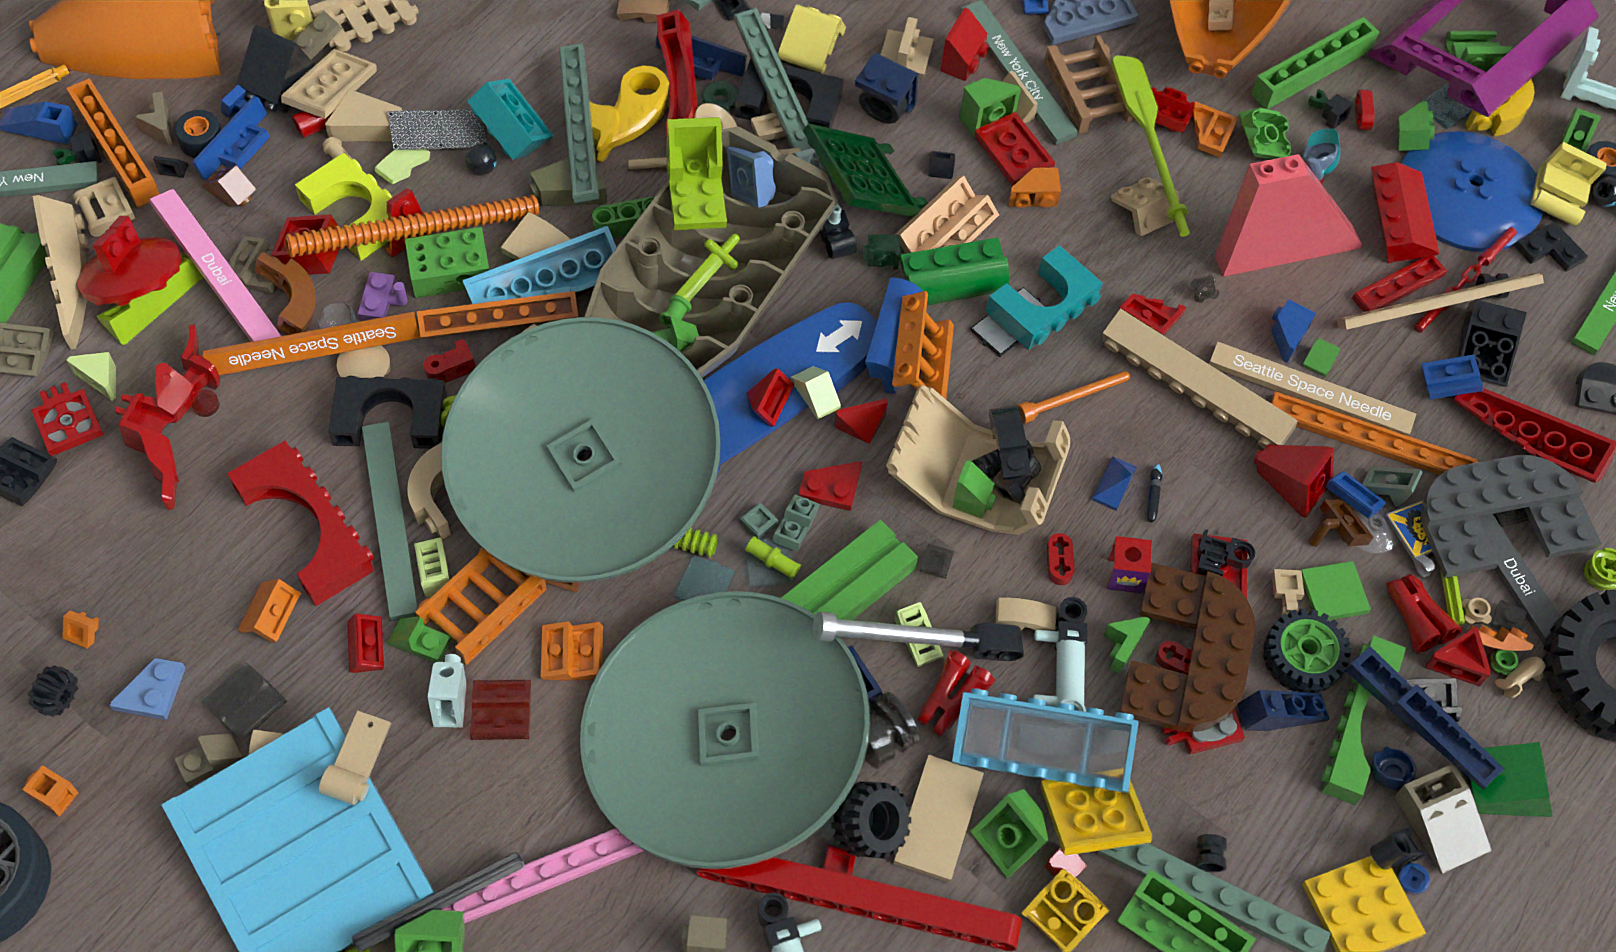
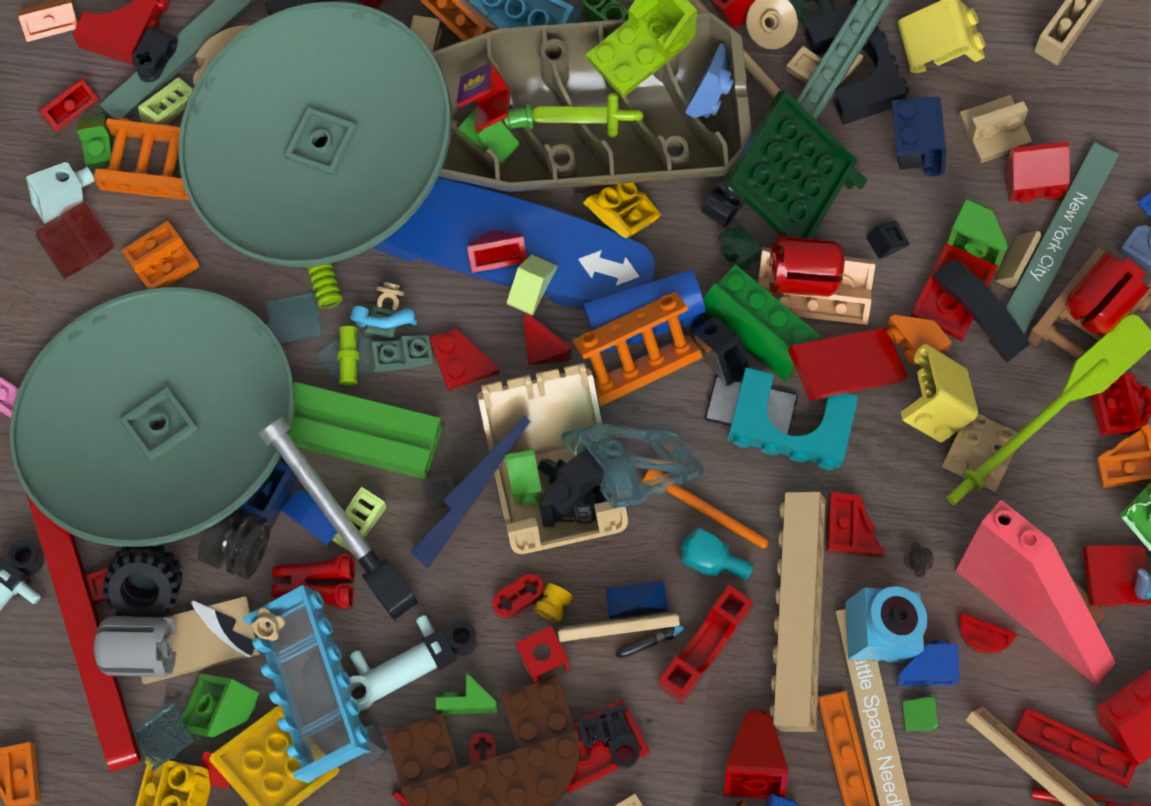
camera: 65 degrees right, 10 degrees up
tan slope [995,598,1056,631] -> none
none -> light grey cylinder [93,616,176,677]
none -> black piece [132,27,178,82]
none -> clear light blue piece [133,703,194,771]
none -> sticker [191,601,255,657]
none -> tan plate [252,607,285,641]
none -> blue slope [281,488,337,545]
none -> medium azure piece [350,306,417,329]
none -> tan plate [376,282,404,310]
none -> dark blue slope [411,416,531,568]
none -> red piece [457,62,511,131]
none -> yellow wheel [534,583,573,624]
none -> tan tile [558,612,680,642]
none -> clear light blue windscreen [561,423,704,508]
none -> yellow slope [583,183,662,238]
none -> red arch [658,585,754,705]
none -> teal piece [680,527,754,581]
none -> black torso [691,317,749,386]
none -> red cylinder [769,235,845,297]
none -> red tile [788,328,908,401]
none -> medium azure piece [845,586,927,664]
none -> light yellow piece [901,344,978,443]
none -> black slope [932,259,1029,363]
none -> red tile [958,612,1017,654]
none -> red cylinder [1066,251,1150,335]

